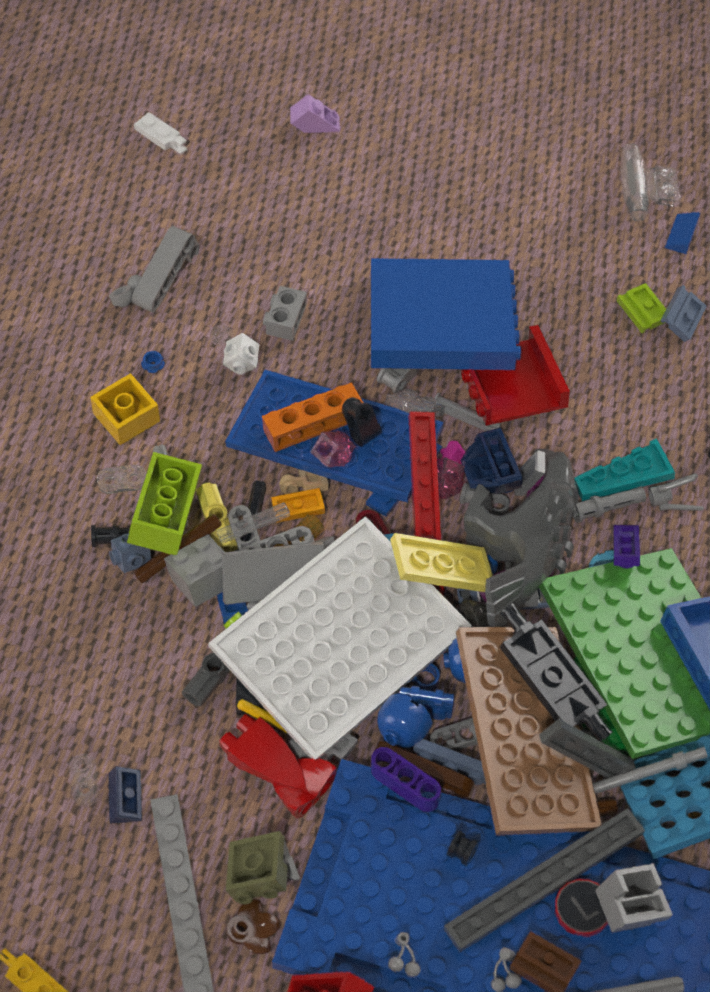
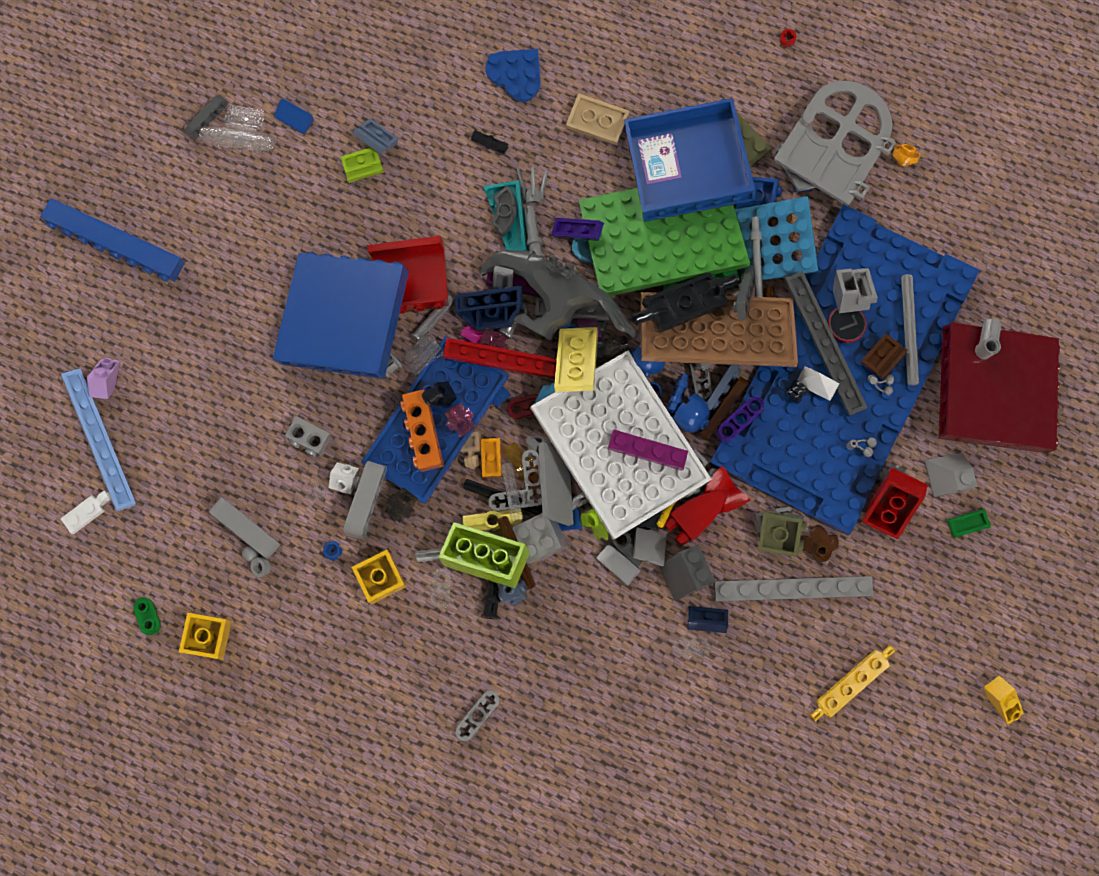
camera: 75 degrees left, 20 degrees up
none -> blue brick [40,198,185,282]
none -> light blue plate [61,369,136,512]
none -> green plate [133,597,161,636]
none -> yellow brick [179,613,232,660]
none -> dark grey beam [185,95,228,140]
none -> light grey beam [344,461,387,542]
none -> clear smoke brick [385,487,418,523]
none -> dark grey tile [491,185,517,237]
none -> light grey slope [596,544,640,586]
none -> magenta plate [608,429,688,471]
none -> light grey piece [633,527,666,566]
none -> dark grey slope [659,544,715,601]
none -> white slope [797,366,839,401]

